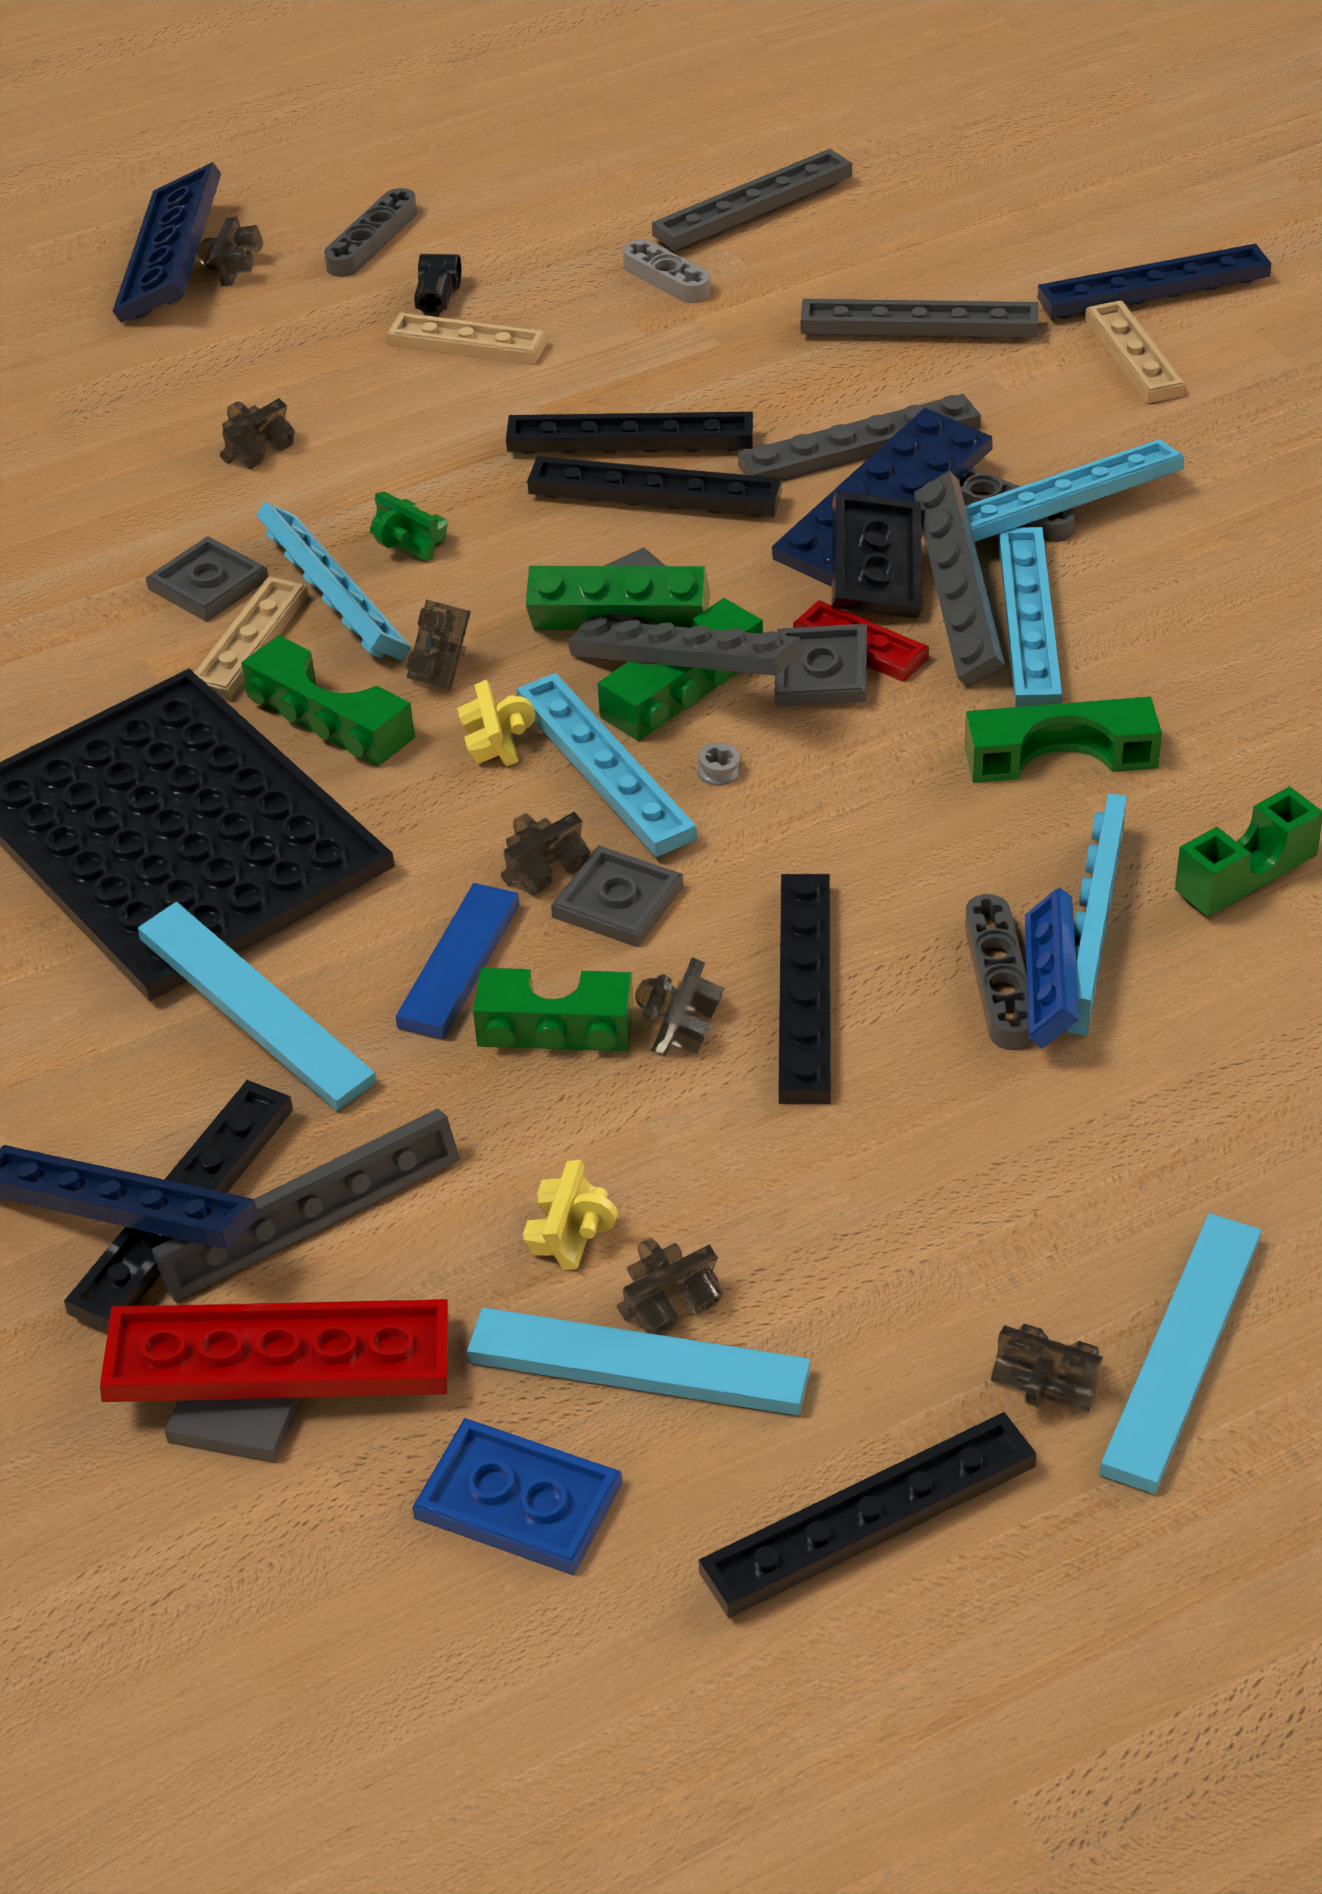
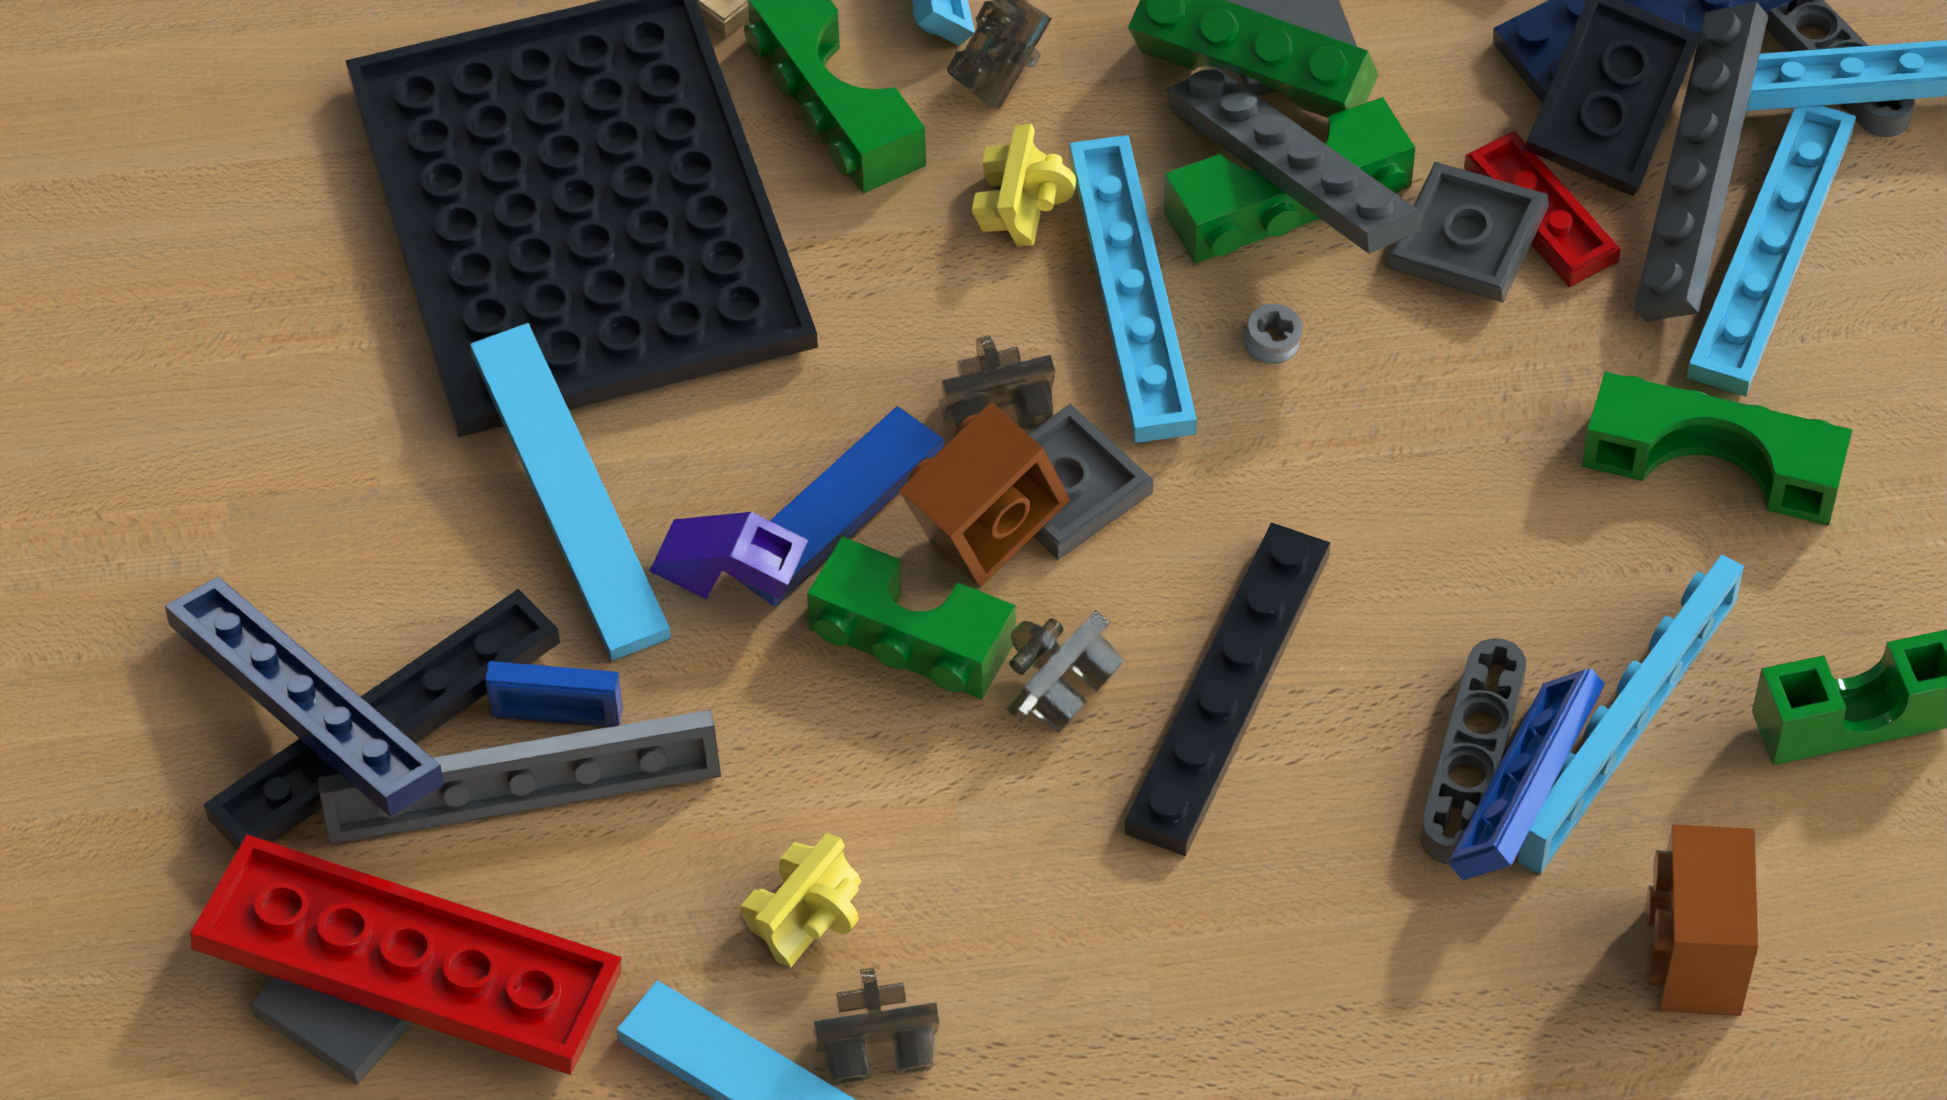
camera: 20 degrees right, 10 degrees up
none -> blue tile [485,661,623,727]
none -> dark purple slope [649,512,808,599]
none -> dark orange brick [899,401,1071,588]
none -> dark orange brick [1646,824,1758,1016]

